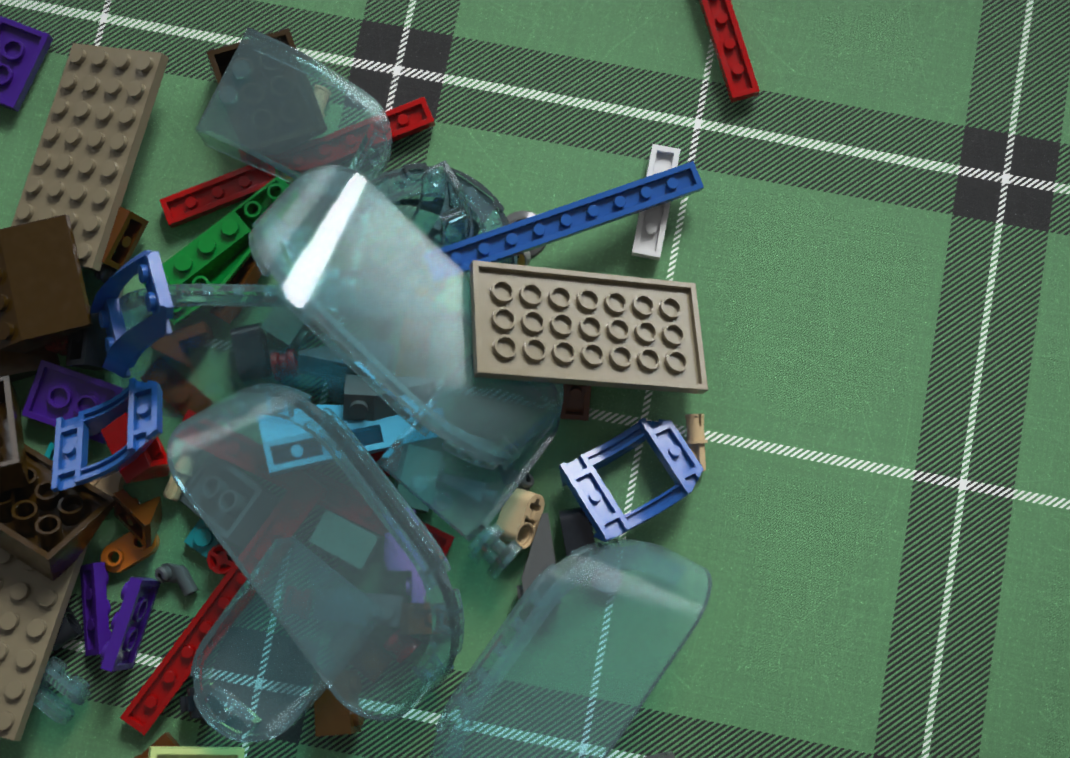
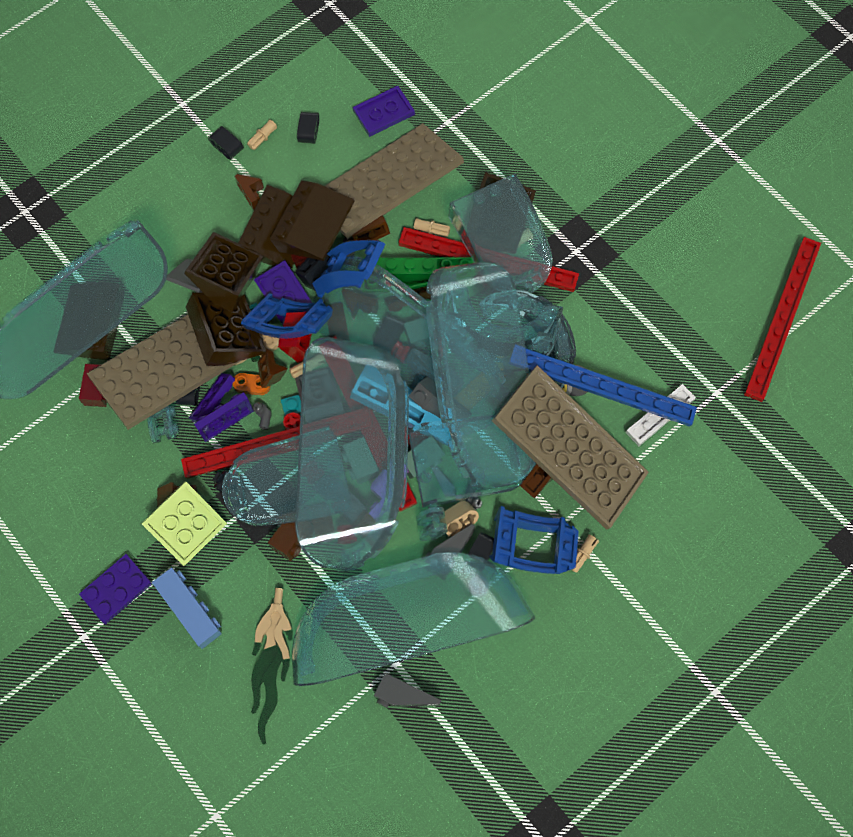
camera: 35 degrees right, 10 degrees down
none -> tan axle [414,218,450,237]

